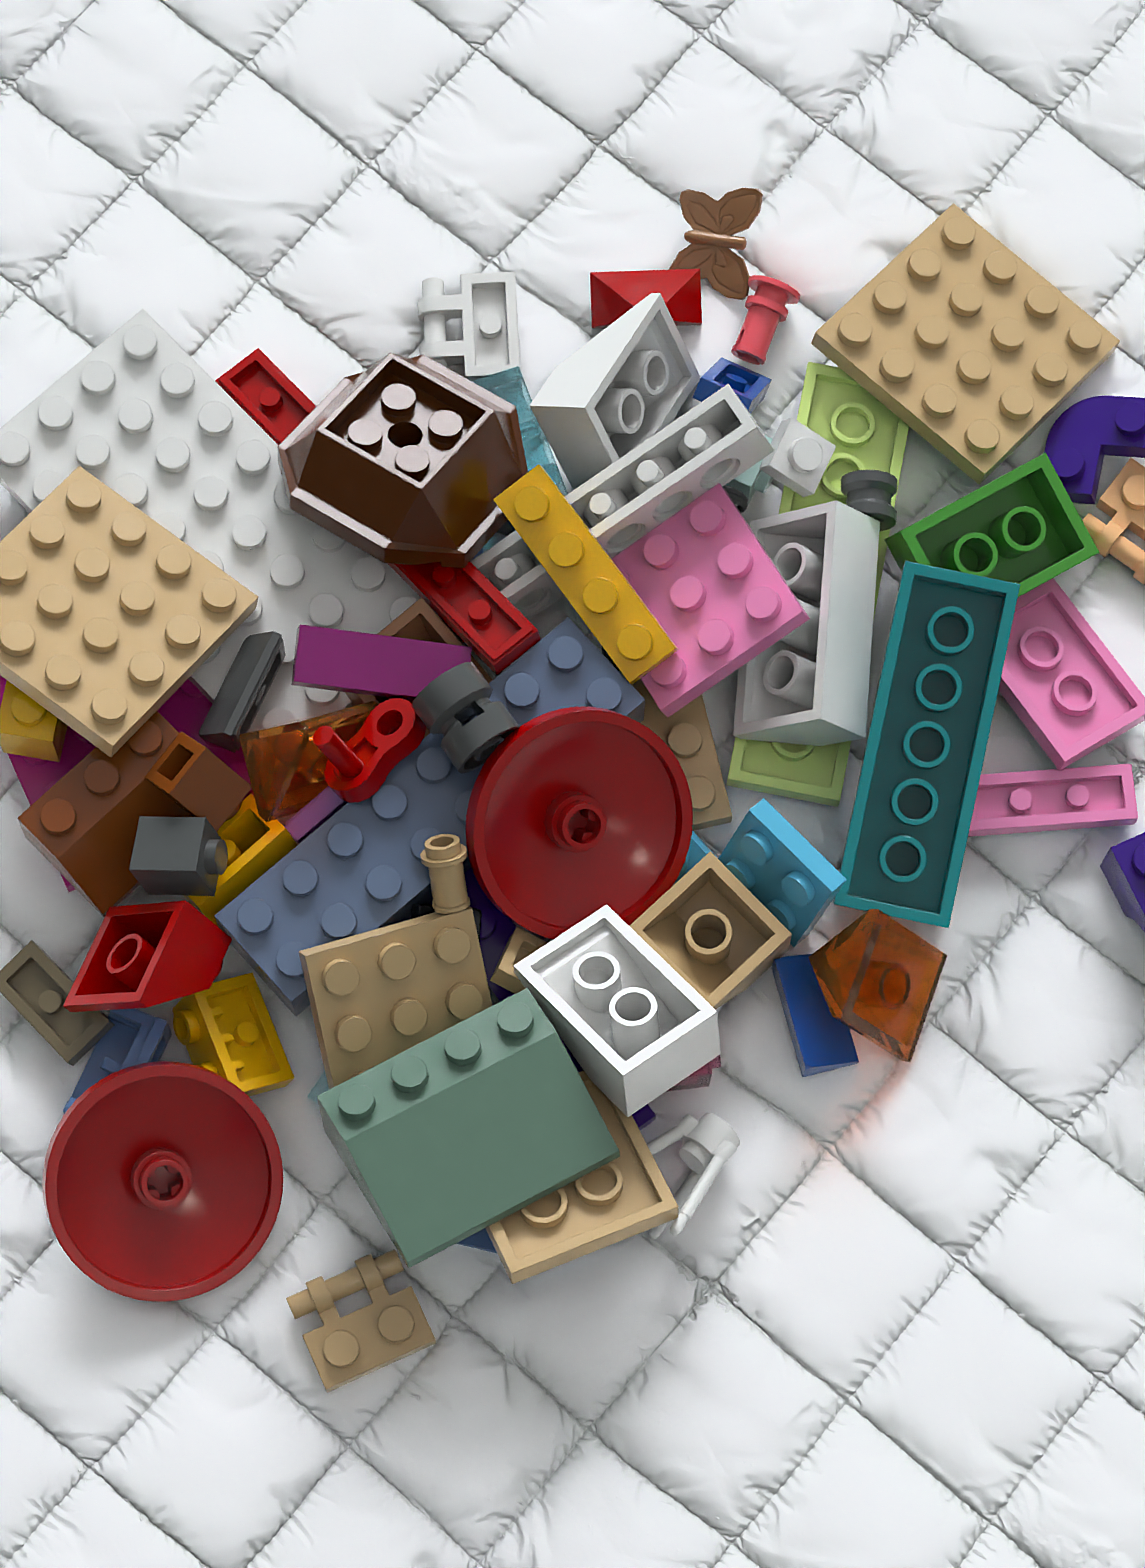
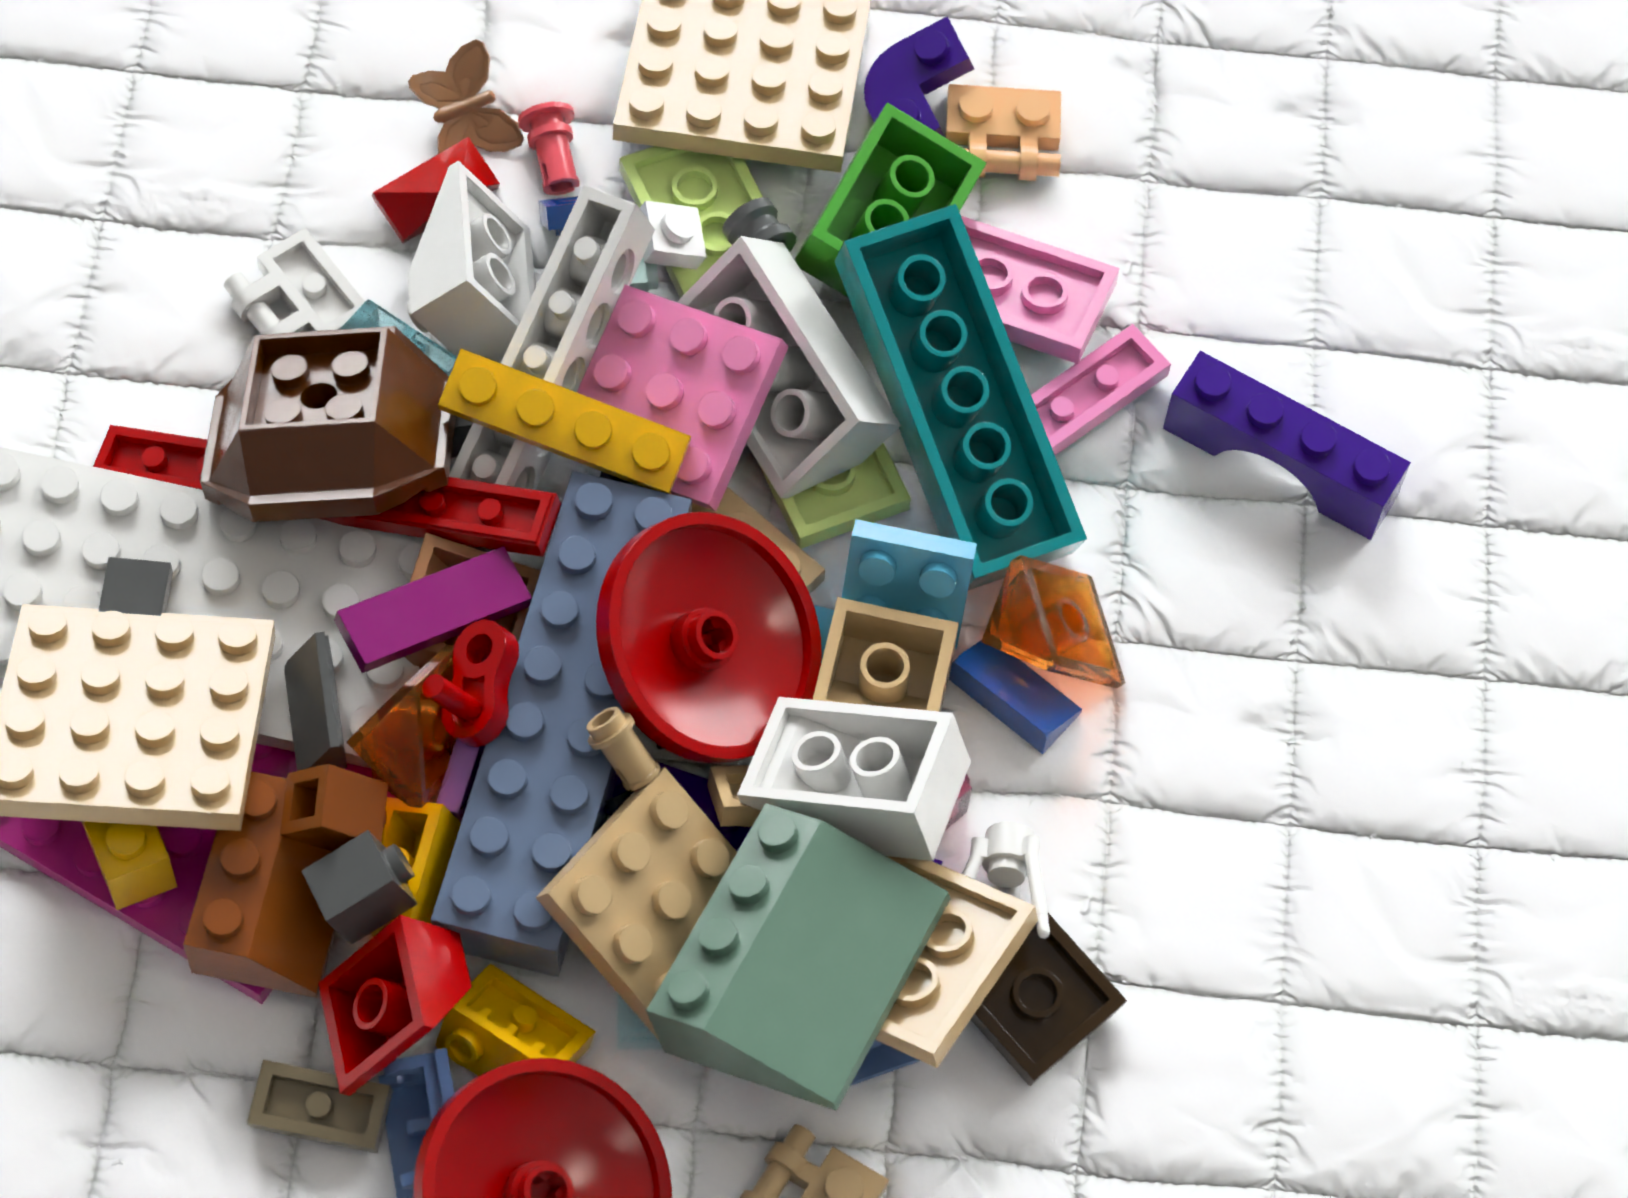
camera: 35 degrees left, 10 degrees down
dark grey wheel [411,661,520,774] -> none
none -> dark grey tile [98,557,173,616]
none -> dark brown plate [970,913,1127,1087]

